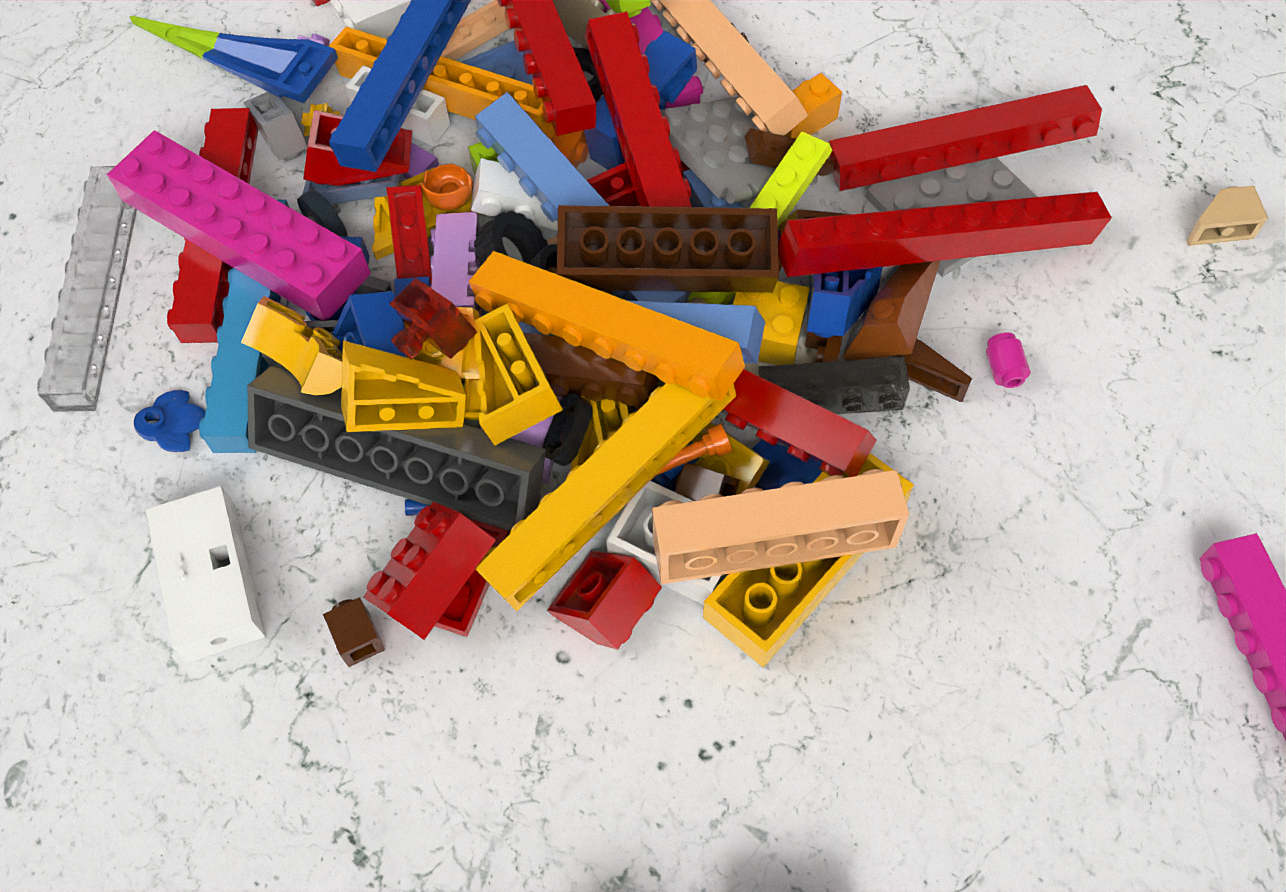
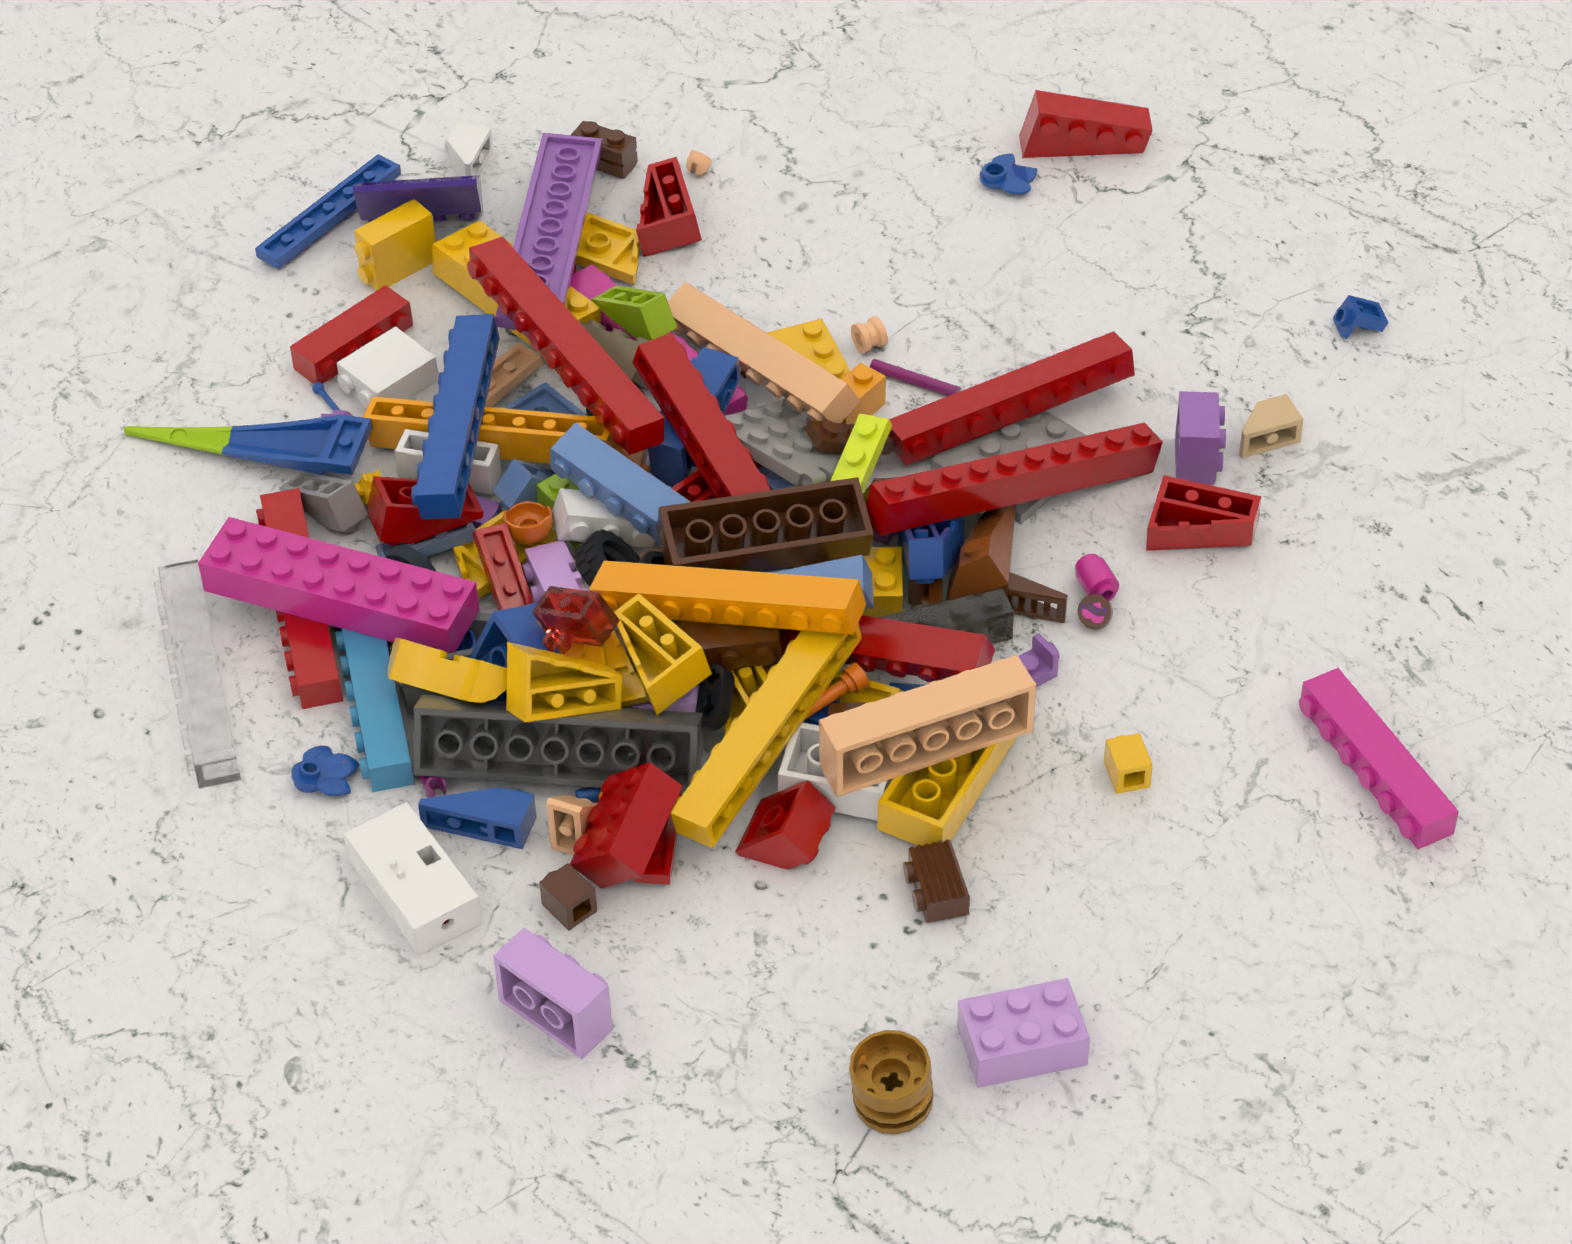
camera: 15 degrees left, 15 degrees down
none -> blue hinge [312,382,340,411]
none -> magenta hand [412,767,447,798]
none -> blue slope [418,787,537,849]
none -> medium blue slope [493,458,556,510]
none -> lavender brick [493,928,612,1059]
none -> light nougat slope [546,795,597,855]
none -> yellow wing [767,319,850,379]
none -> light nougat wheel [851,316,888,354]
none -> magenta bar [870,359,961,396]
none -> reddish brown brick [903,839,970,923]
none -> medium lavender bracket [1018,633,1060,687]
none -> reddish brown tile [1078,594,1113,629]
none -> yellow brick [1104,733,1153,794]
none -> red wedge [1146,475,1261,551]
none -> medium lavender brick [1175,391,1226,485]

